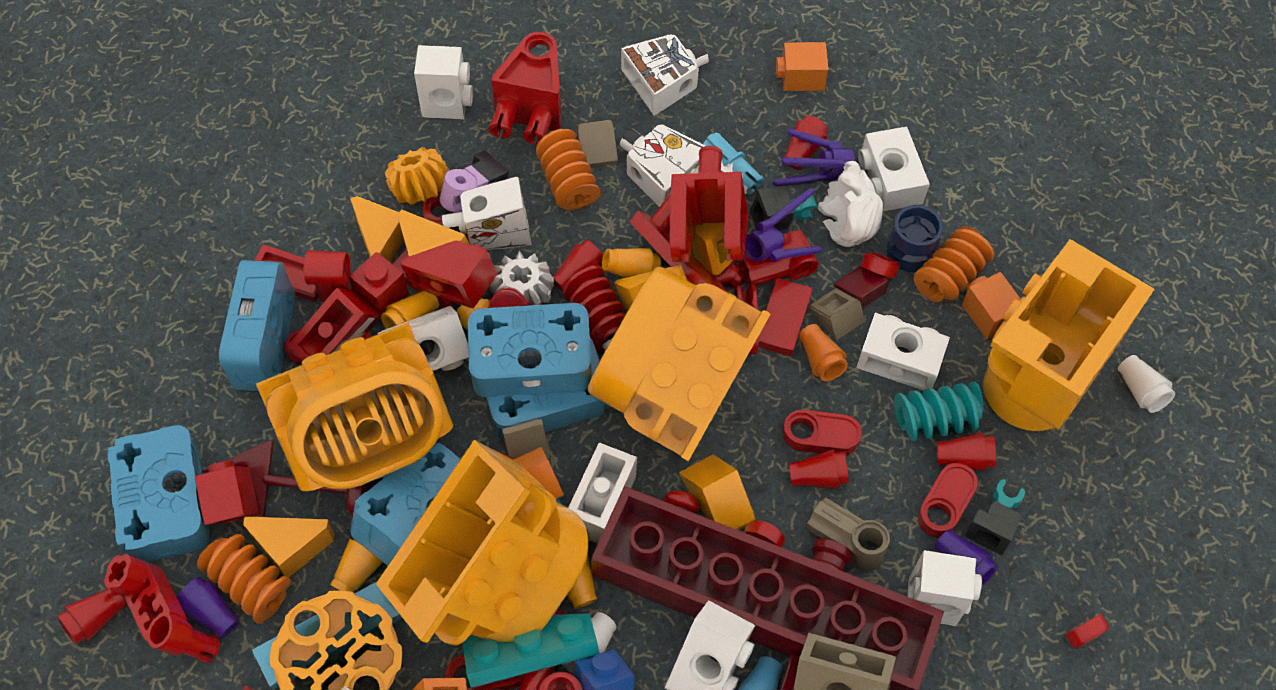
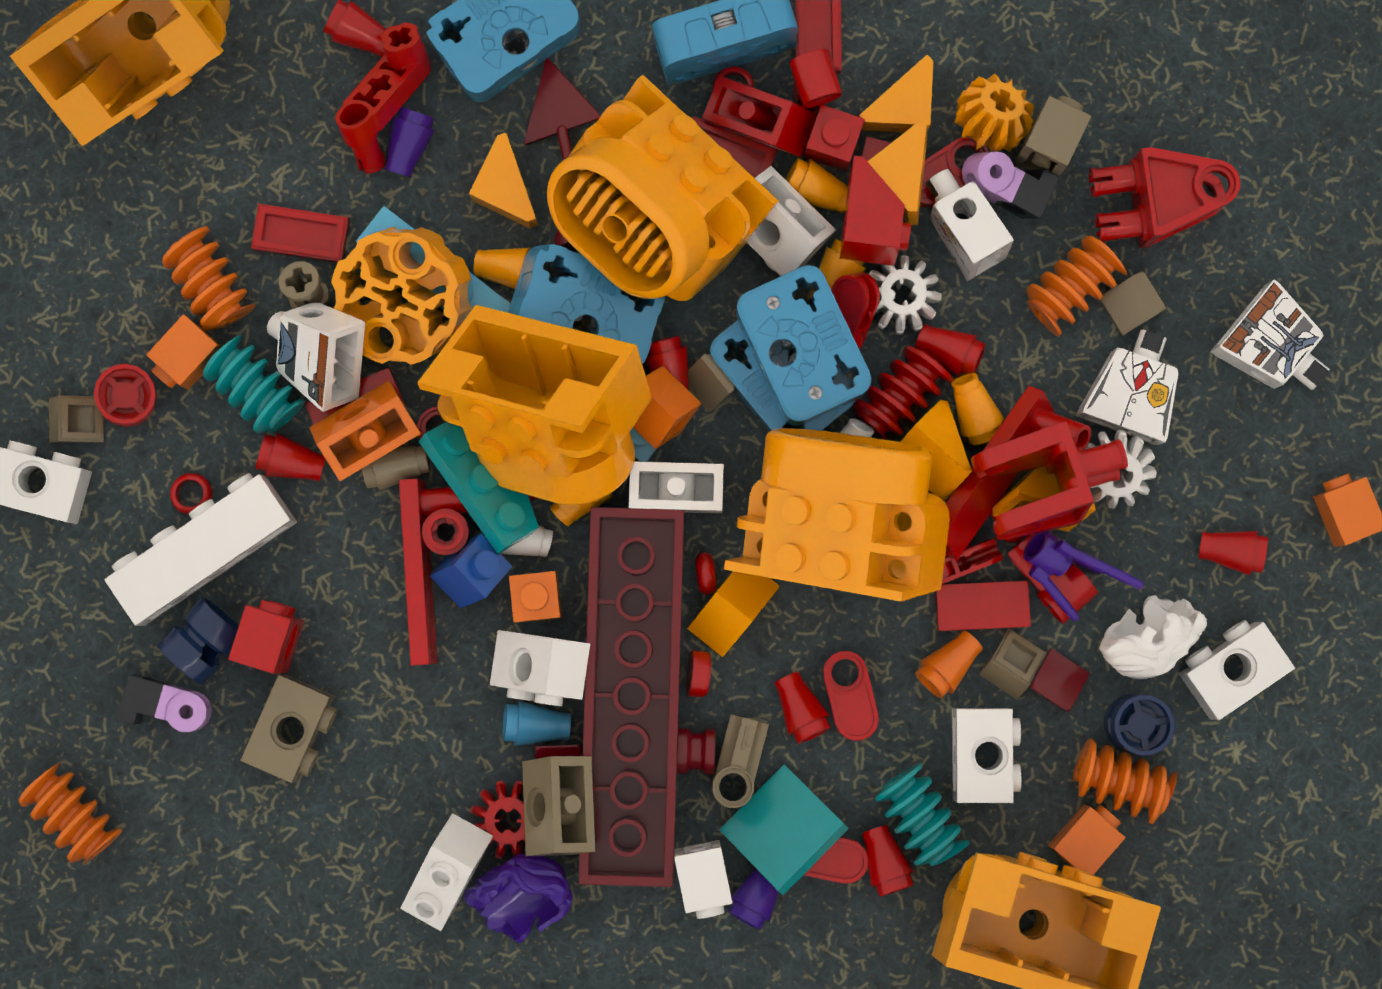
camera: 70 degrees right, 25 degrees up
red brick [195,461,260,525] -> none
orange piece [197,534,291,624] -> none
white brick [414,45,473,119] -> none
medium azure axle [703,133,765,195] -> none
pearl dark grey piece [750,187,817,230] -> none
dark purple plant [773,129,855,186] -> none
red tile [860,251,900,278] -> none
pearl dark grey piece [965,479,1025,555] -> none
none -> orange brick [509,571,563,623]
none -> teal tile [719,764,849,895]
none -> dark tan brick [1014,96,1091,177]

